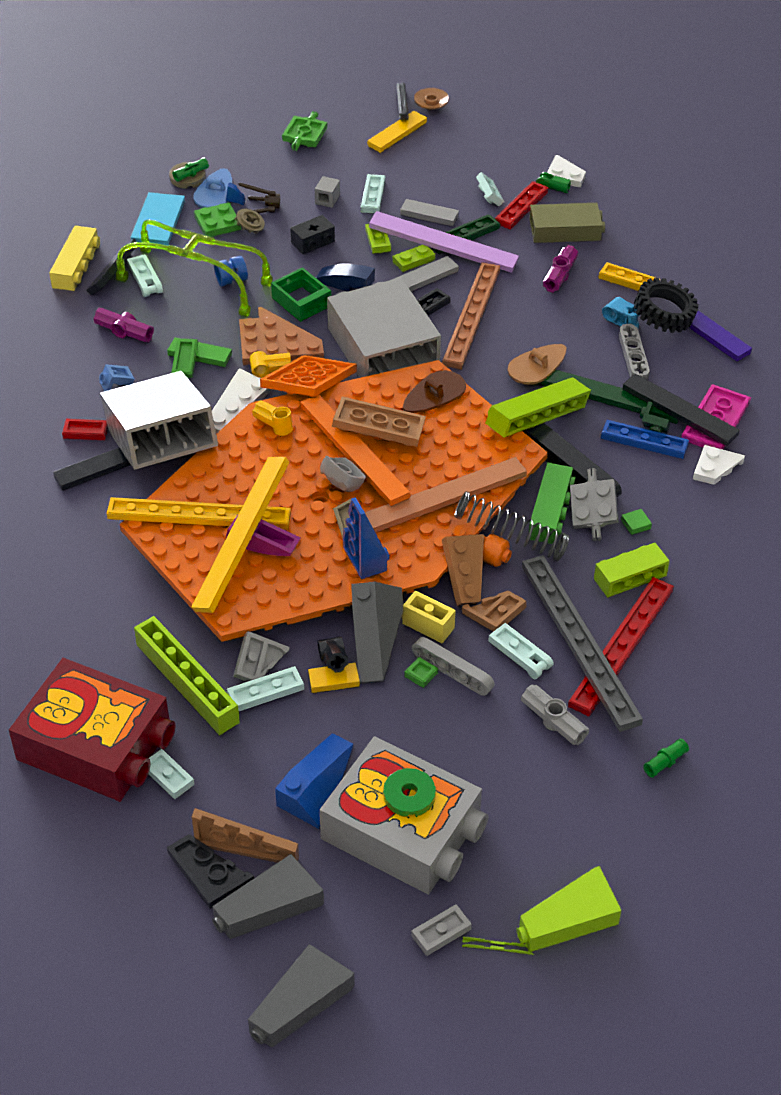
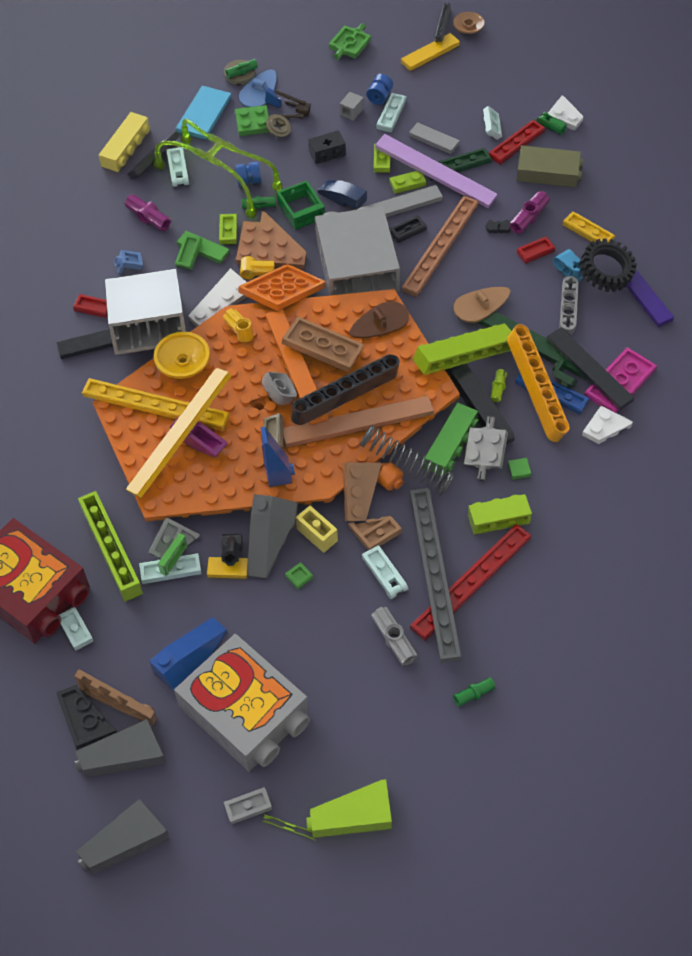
camera: 15 degrees right, 10 degrees up
green tile [383,768,436,817] -> none
light grey beam [412,637,495,696] -> none
none -> yellow dish [154,332,210,379]
none -> bright green tile [158,533,187,576]
none -> lime plate [219,214,237,244]
none -> green pin [241,196,276,209]
none -> black beam [291,354,400,425]
none -> blue wheel [366,74,393,105]
none -> black piece [485,220,511,233]
none -> lime axle [490,369,508,403]
none -> light orange beam [507,324,570,442]
none -> red tile [516,236,555,264]

